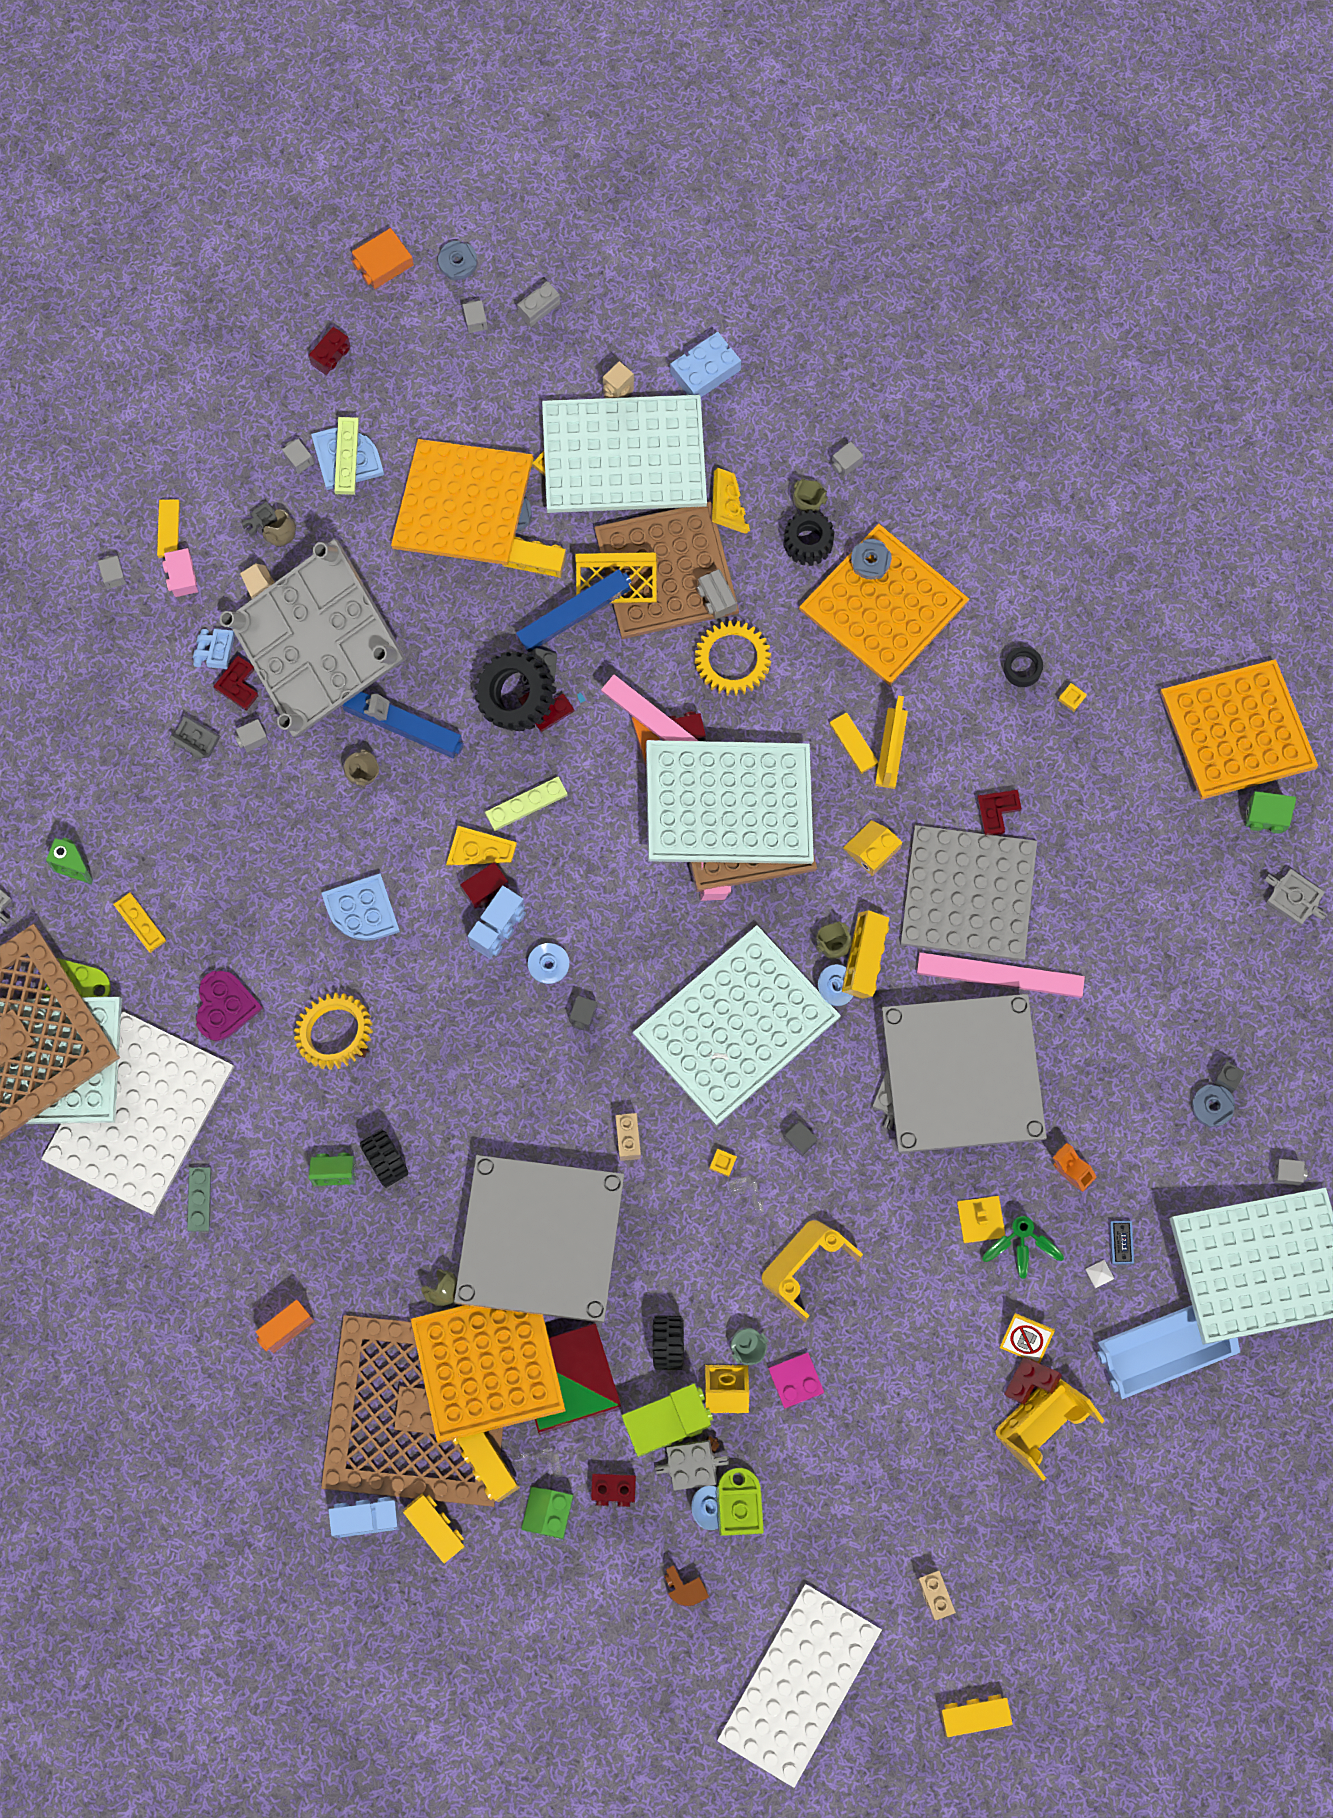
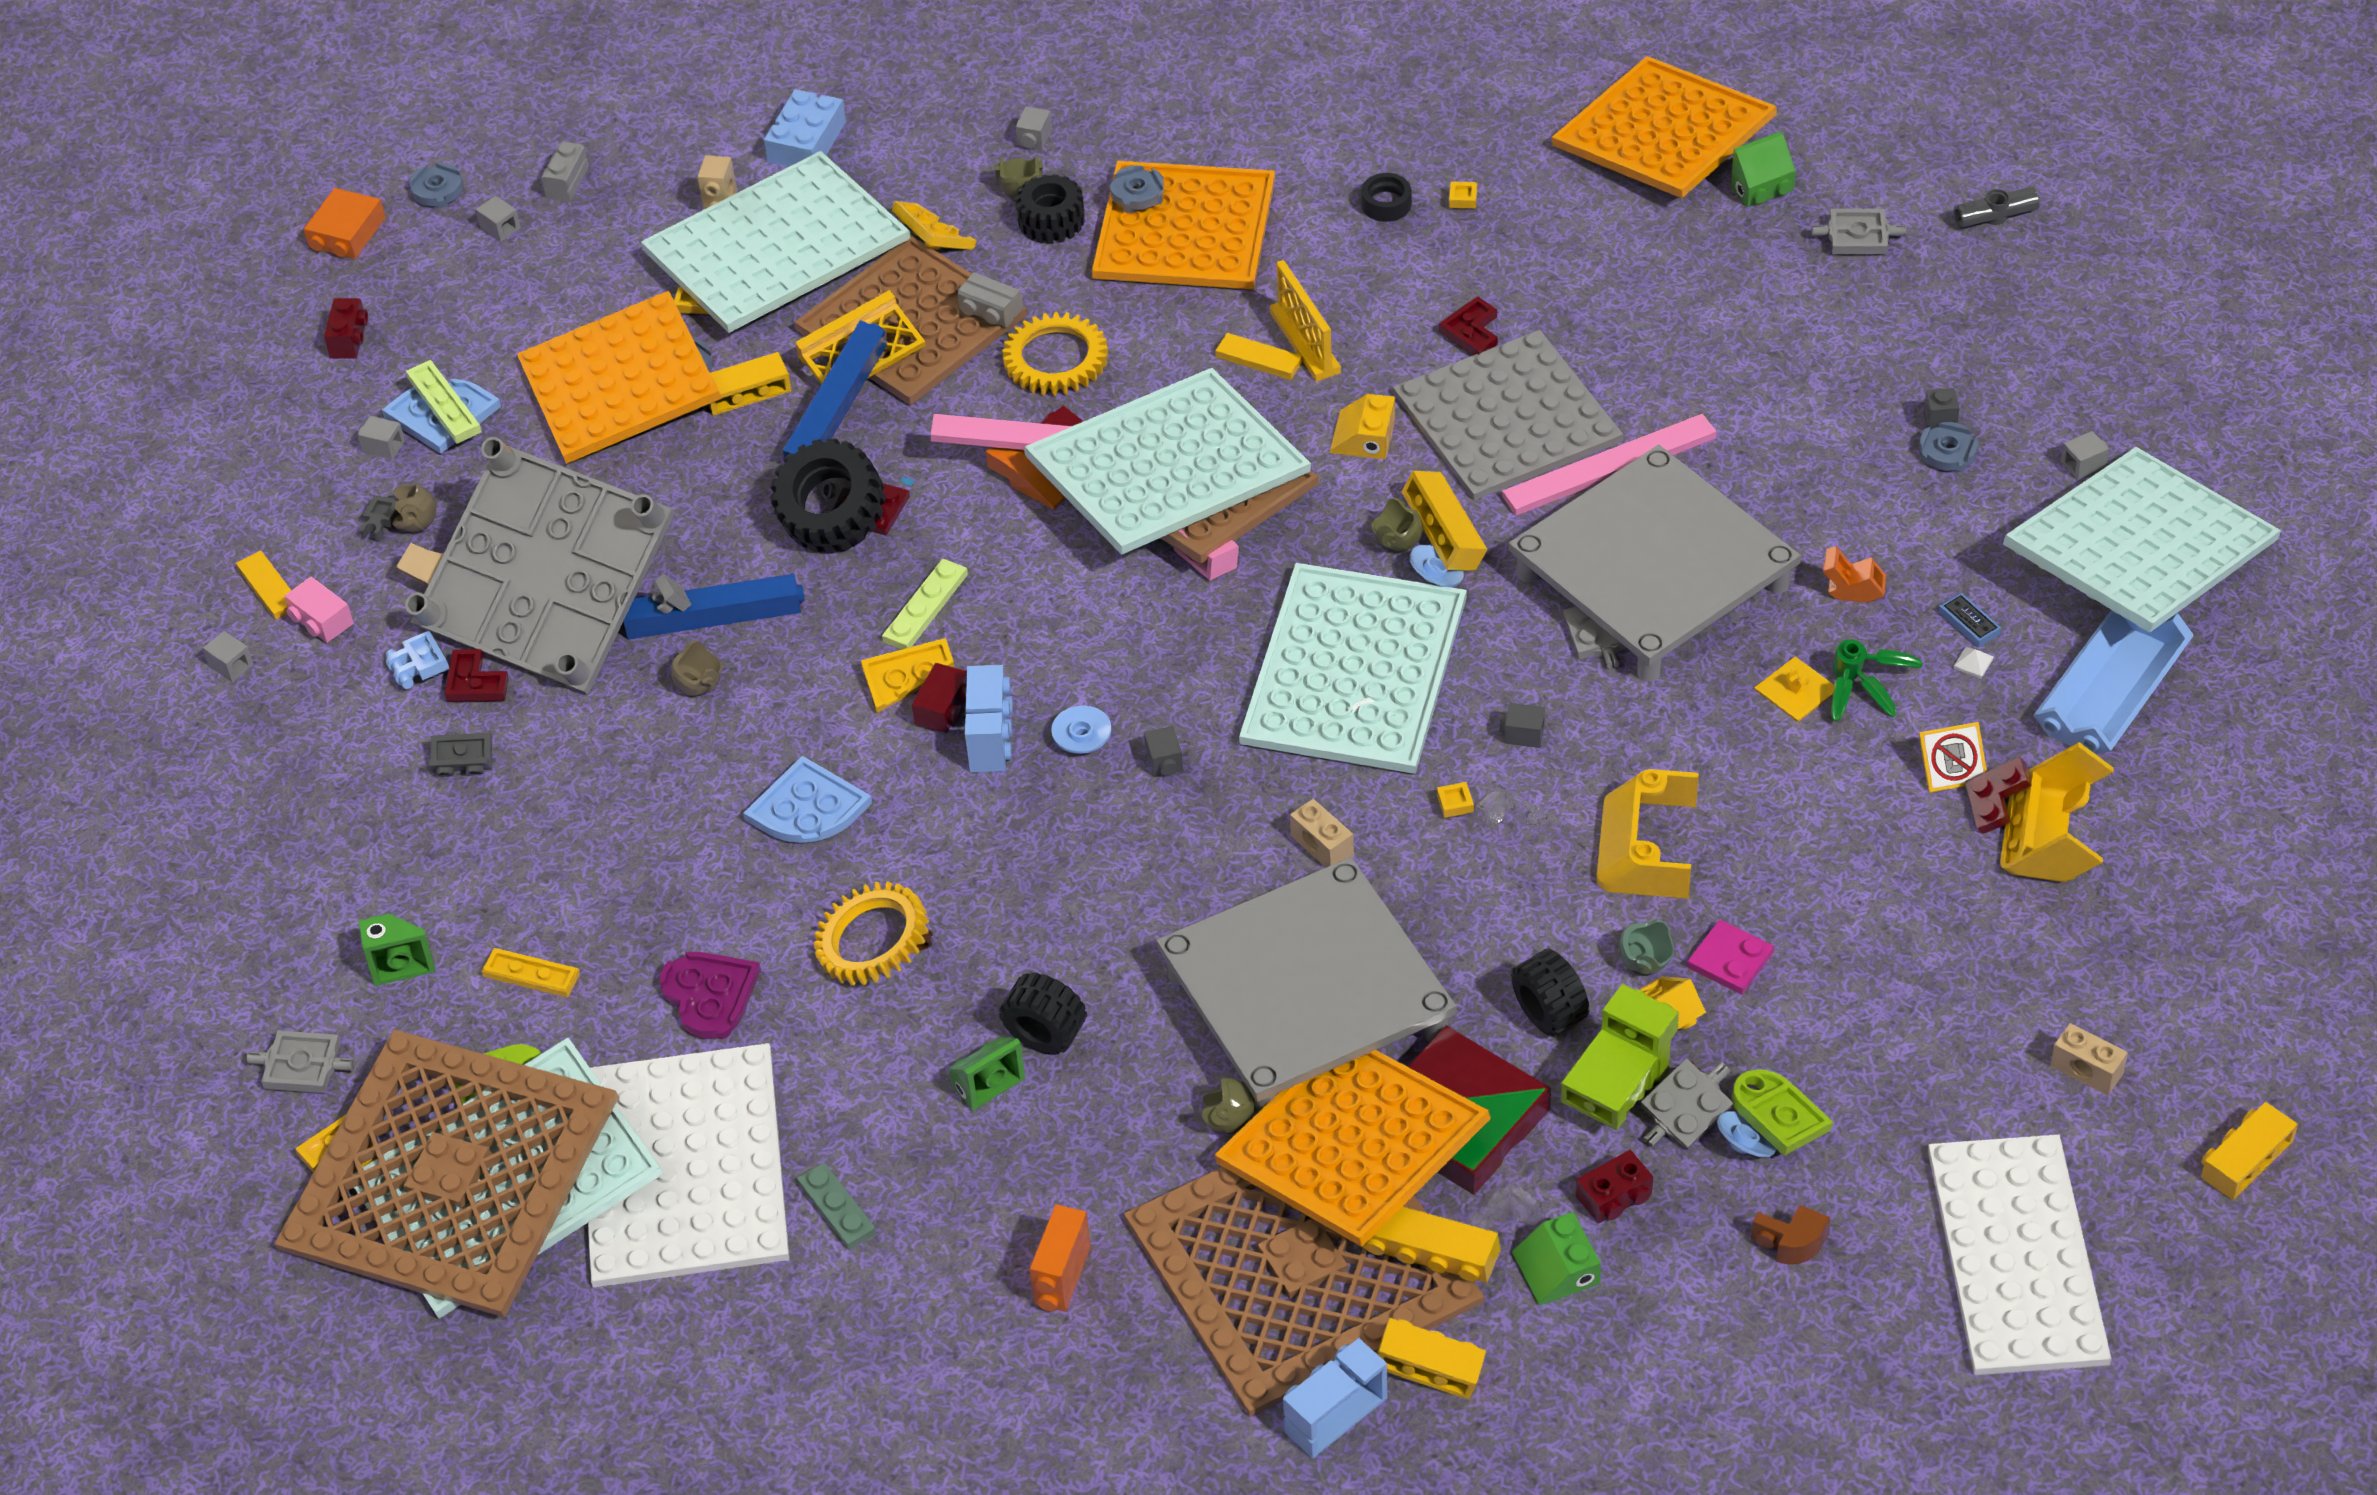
camera: 30 degrees left, 25 degrees down
light grey brick [235,719,269,752] -> none

